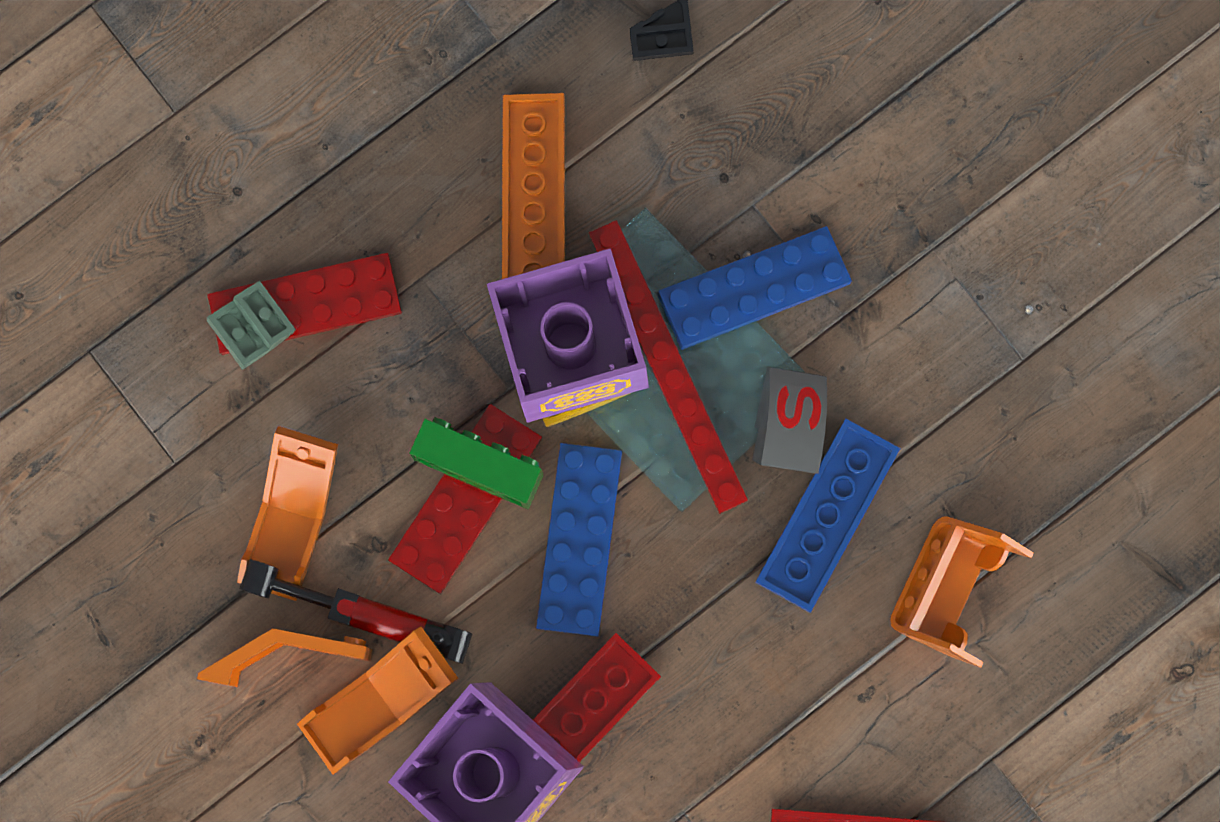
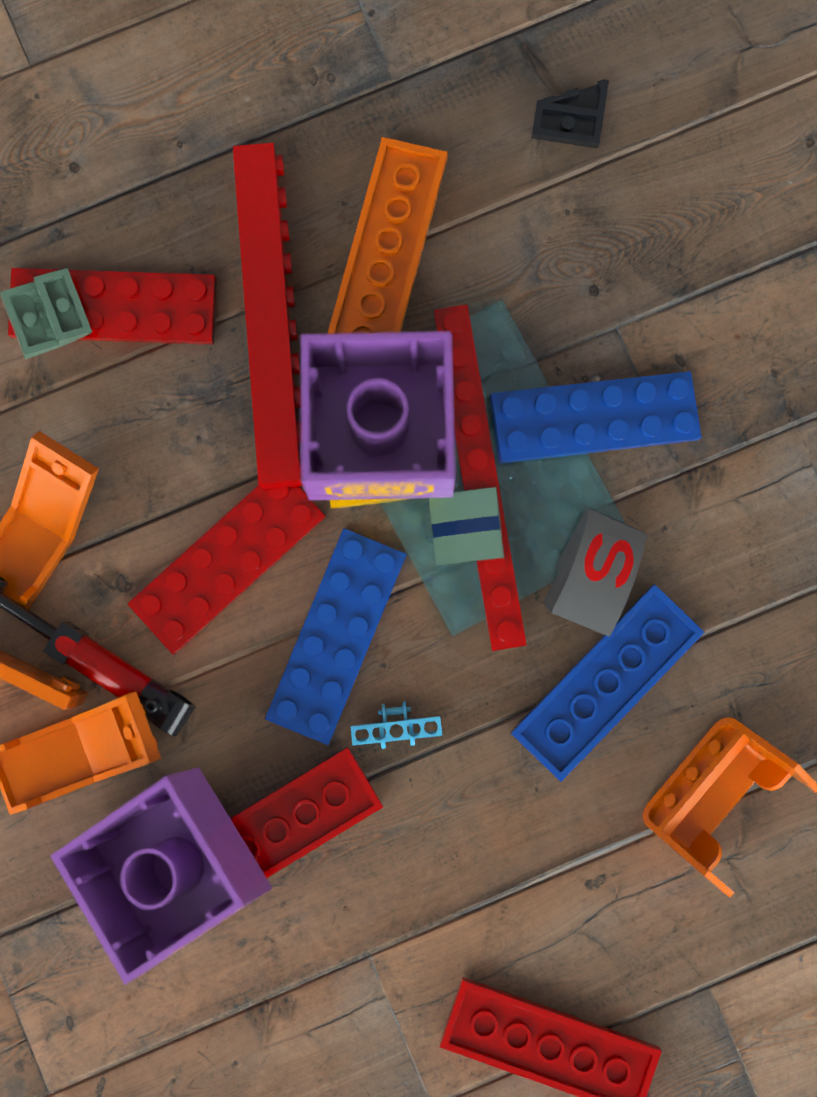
camera: 15 degrees right, 5 degrees up
green brick [409,417,544,510] -> none
none -> red brick [232,142,303,489]
none -> medium azure piece [350,701,442,749]
none -> sand green slope [429,487,504,566]

